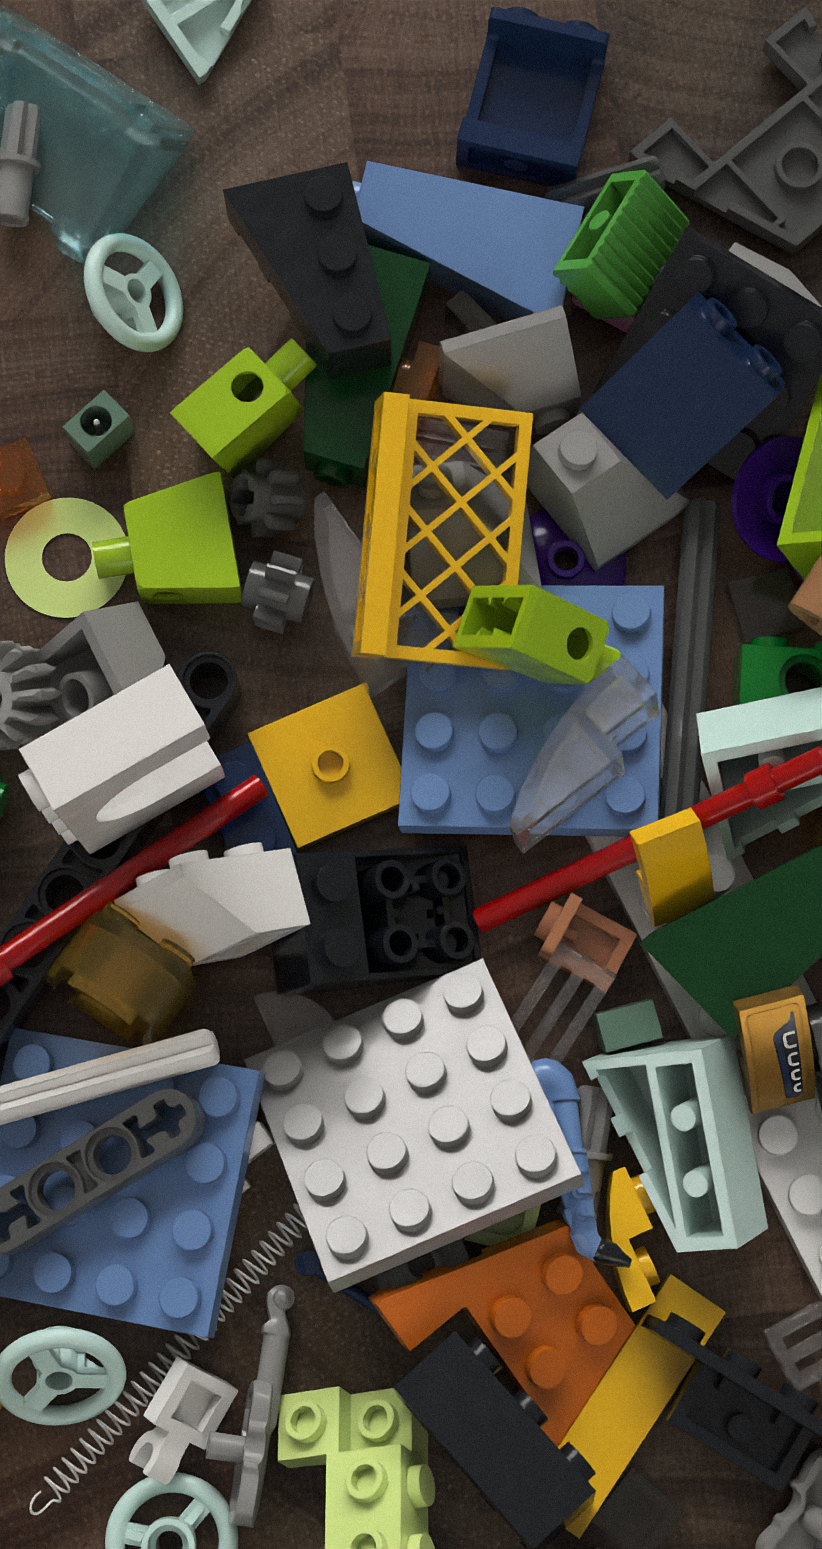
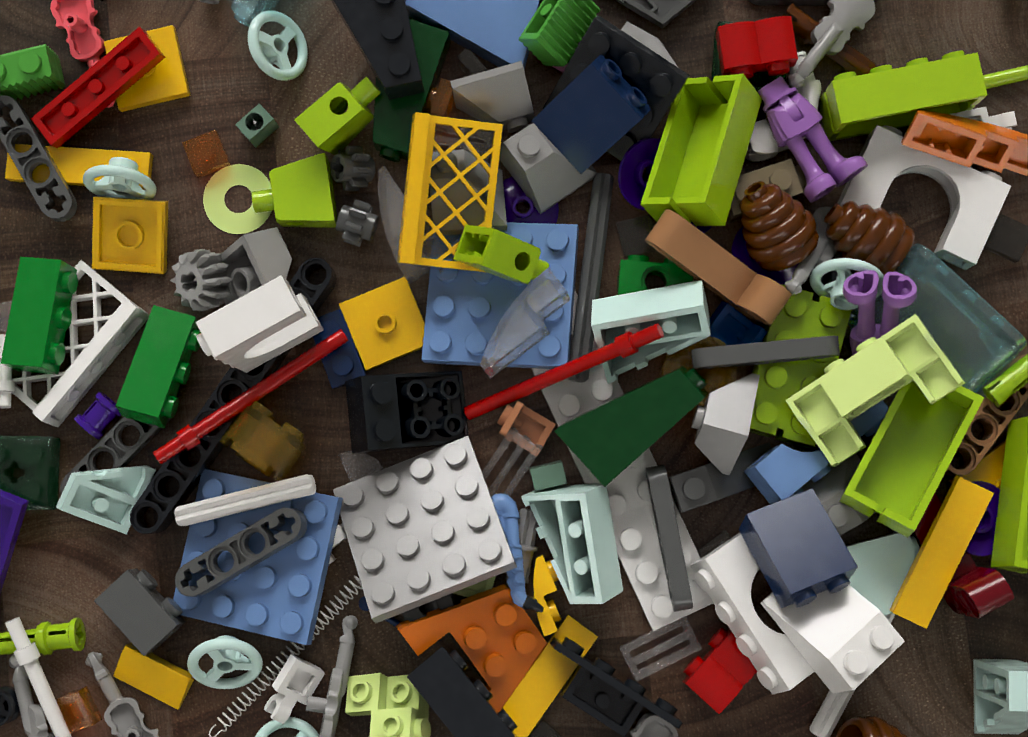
camera: 10 degrees right, 5 degrees up
white slope [114,842,310,966] -> none
yellow slope [629,807,714,927] -> none
pearl gold slope [732,985,815,1114] -> none

